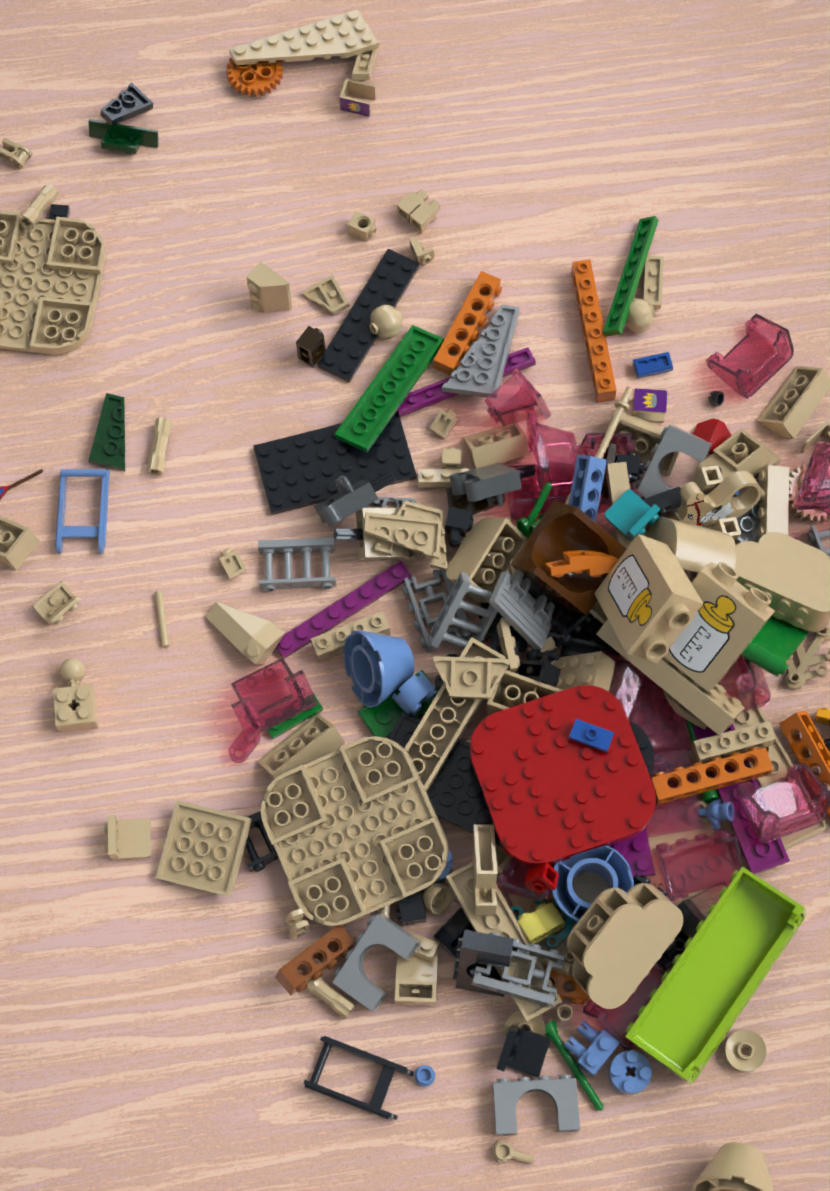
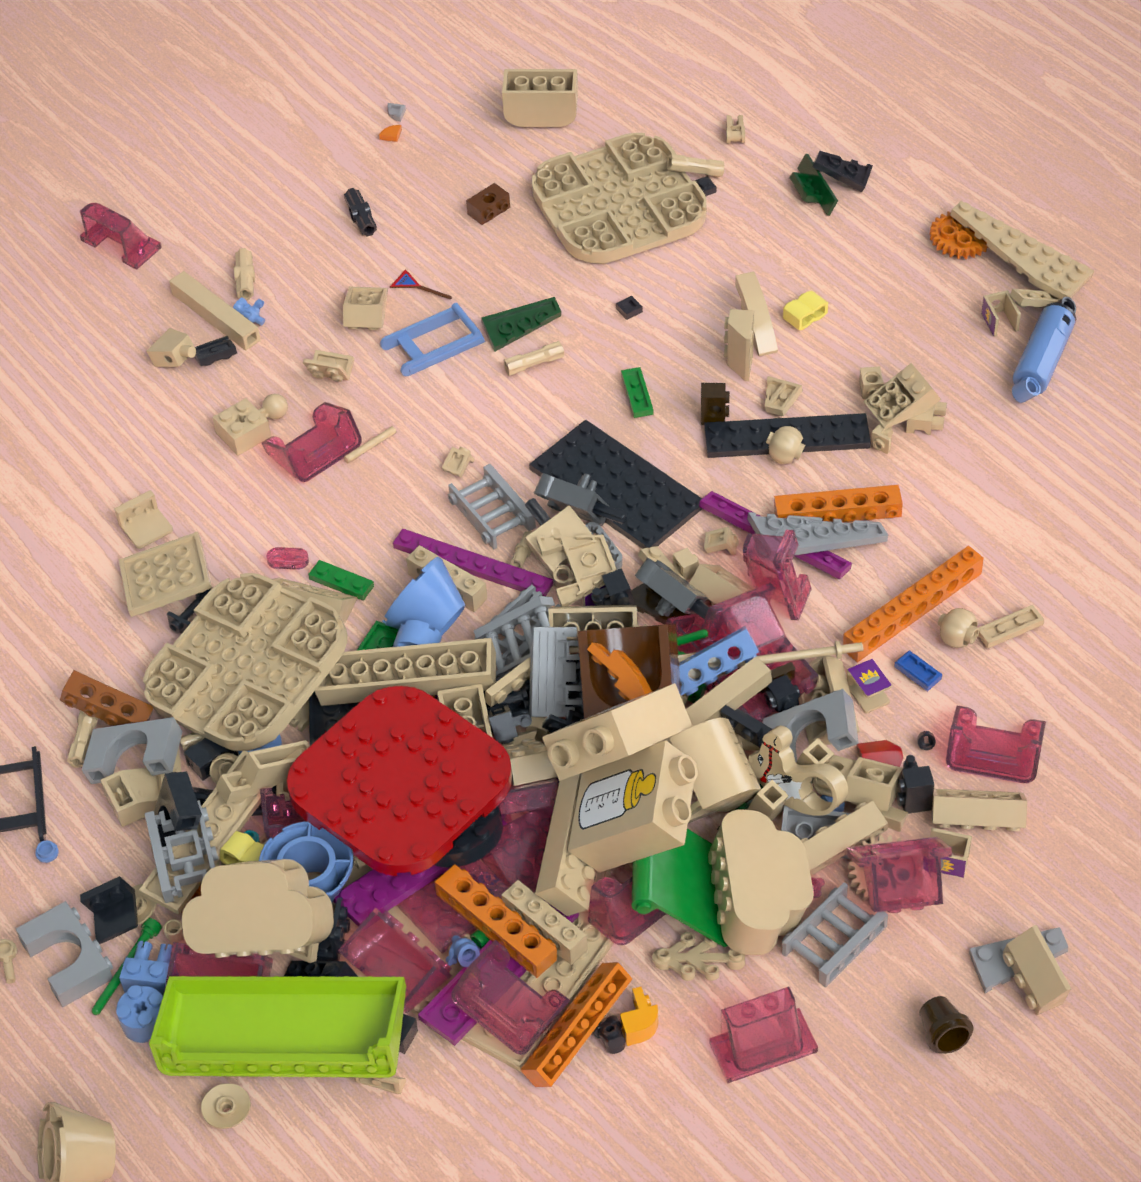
camera: 60 degrees right, 20 degrees down
tan wedge [205,602,285,664] -> none
clear pink windscreen [231,658,318,739] -> none
tan piece [283,908,309,939] -> none
green plate [335,325,444,452] -> none
tan wing [363,512,442,559] -> none
tan wing [433,656,510,699] -> none
red brick [525,862,559,894] -> none
blue plate [569,719,614,753] -> none
green plate [603,216,659,336] -> none
teal bracket [604,489,660,542] -> none
none -> clear pink windscreen [262,402,362,482]
none -> tan pin [510,531,532,568]
none -> black tile [616,296,643,320]
none -> green plate [621,367,654,418]
none -> tan slope [735,271,778,357]
none -> light yellow brick [783,291,828,330]
none -> tan slope [863,363,941,429]
none -> black brick [897,755,935,814]
none -> medium blue piece [1012,296,1077,403]

